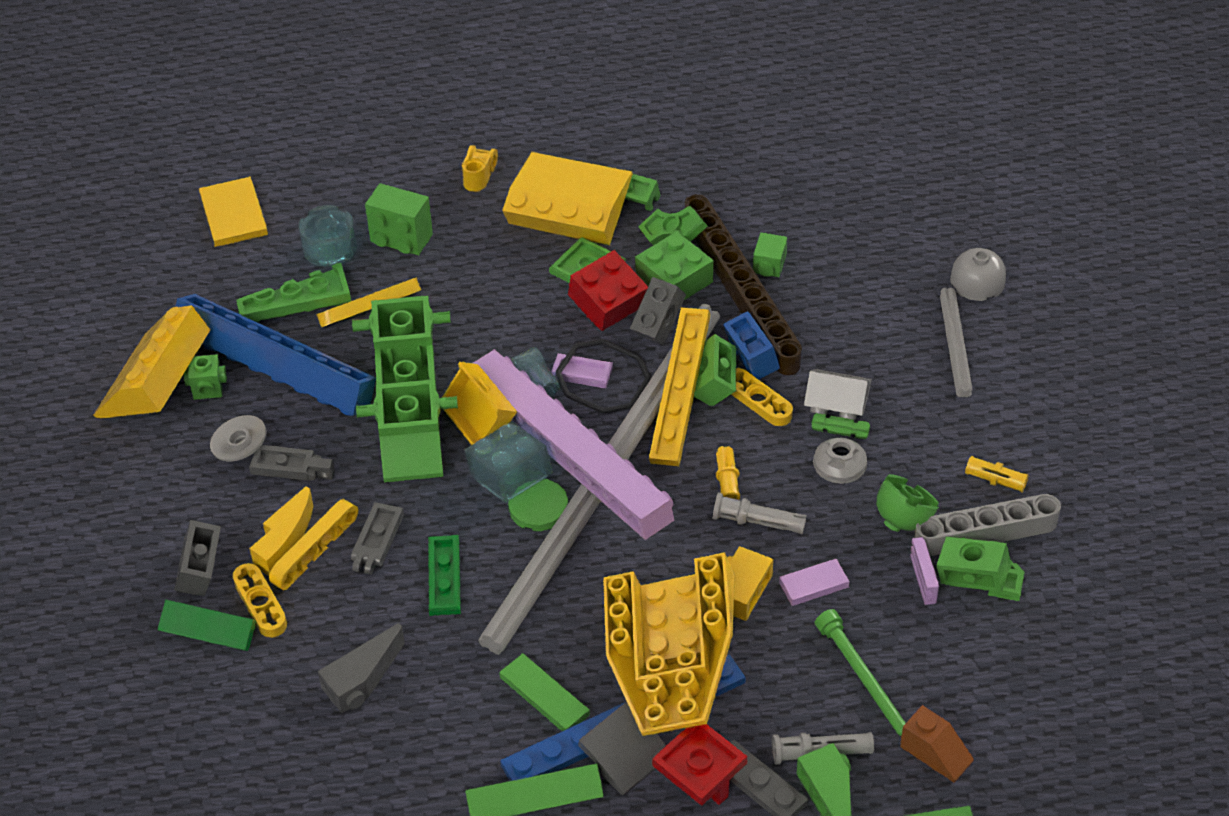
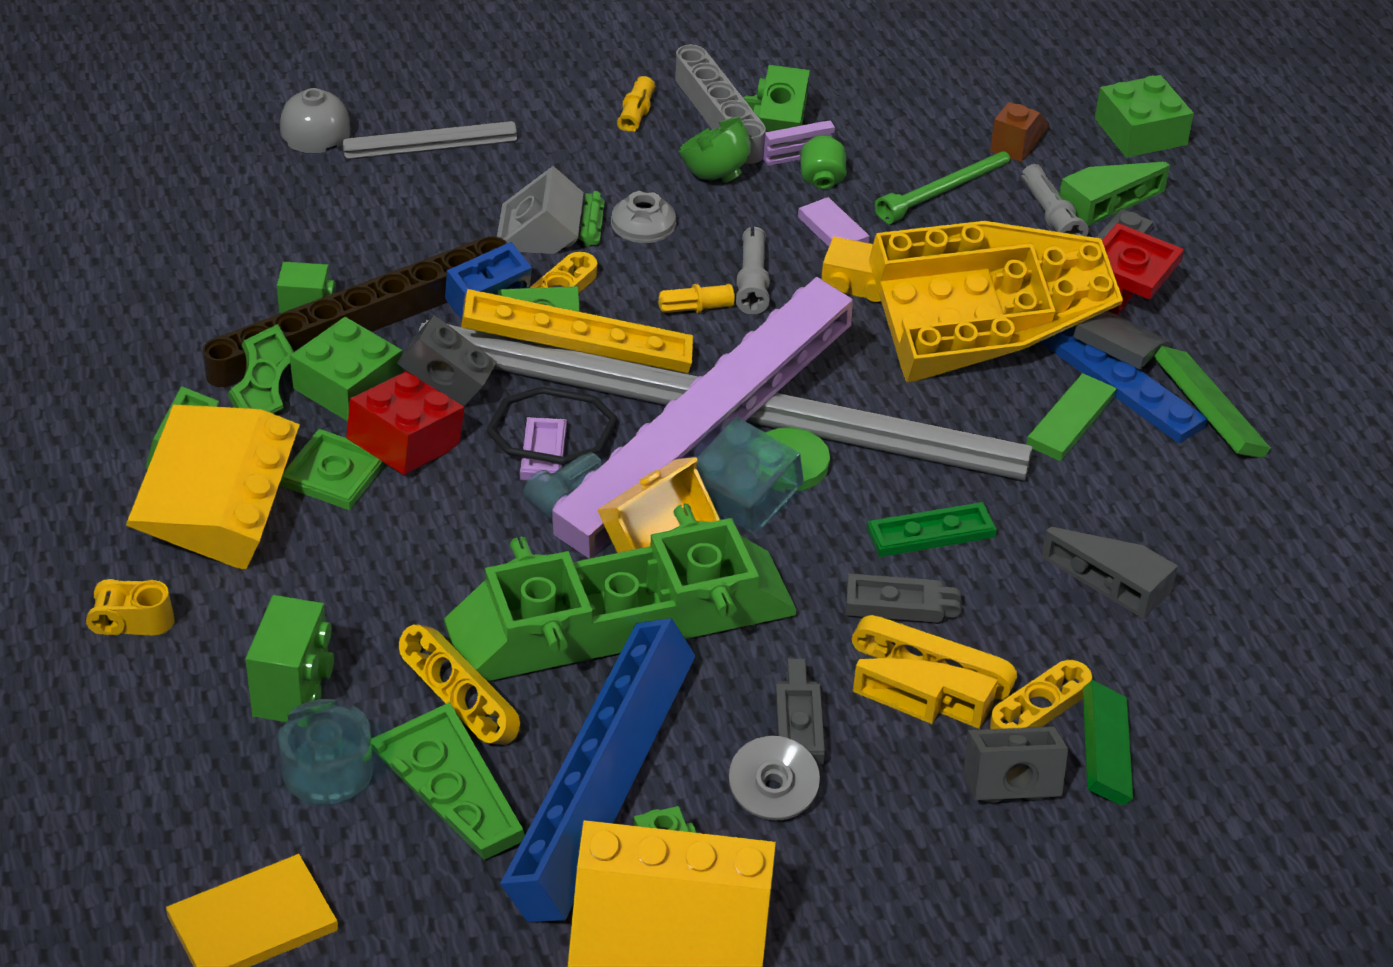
camera: 105 degrees left, 5 degrees down
none -> bright green head [800,135,847,189]

